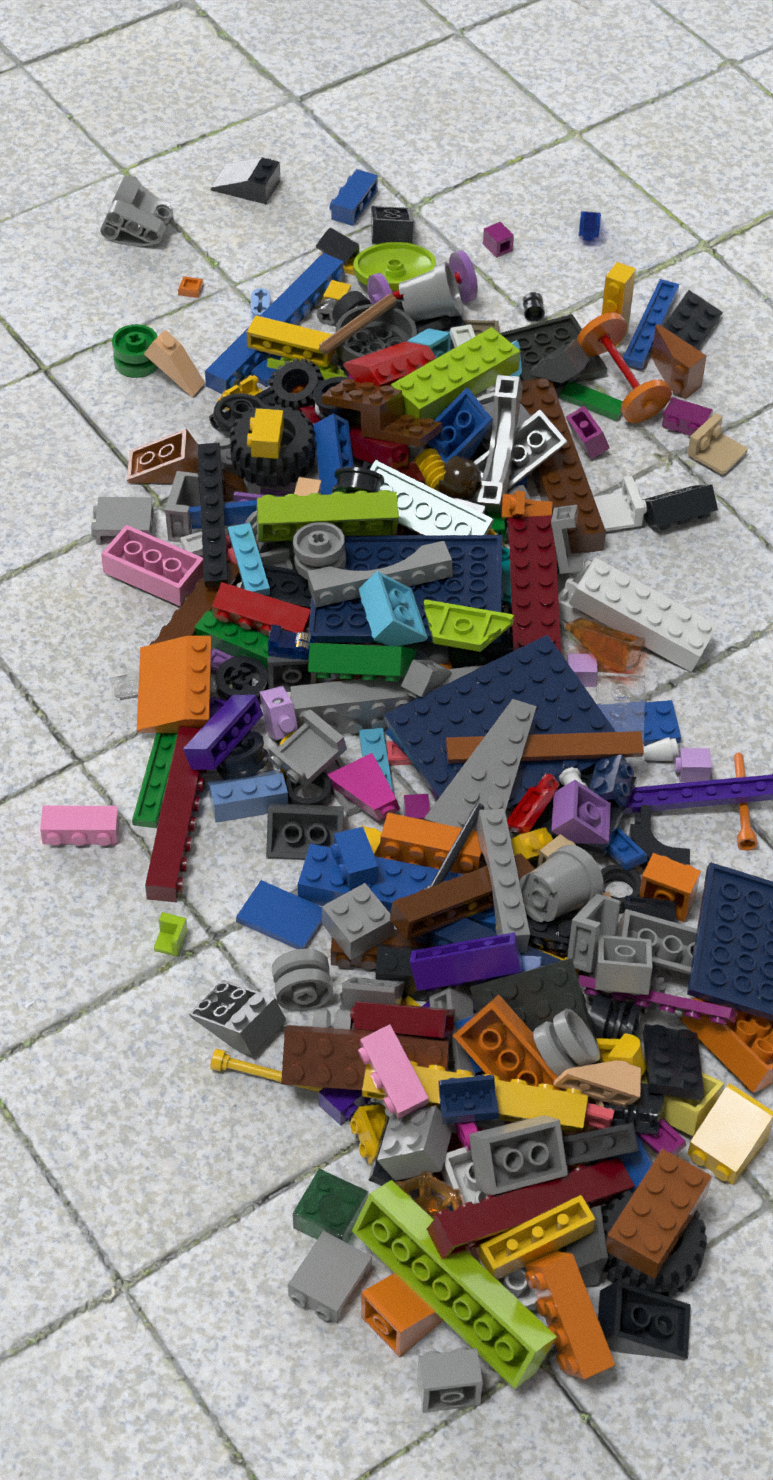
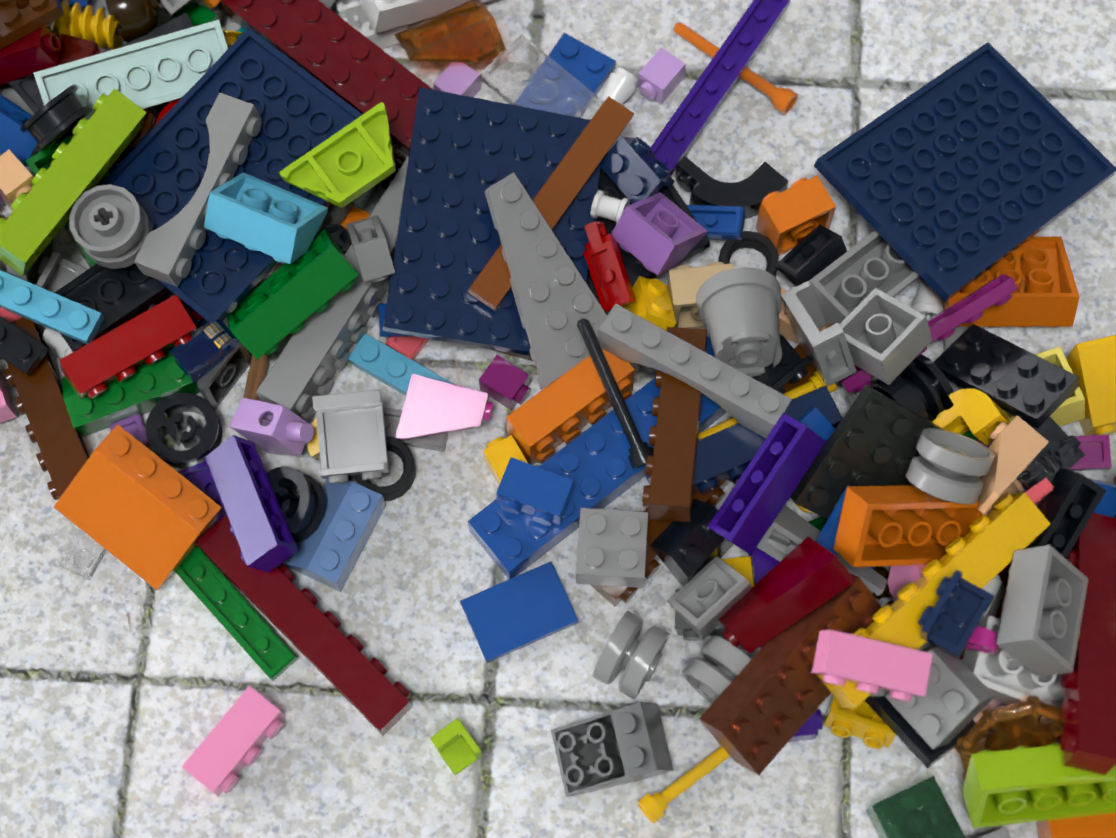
camera: 50 degrees left, 20 degrees up
dark grey slope [266,803,344,859] -> none

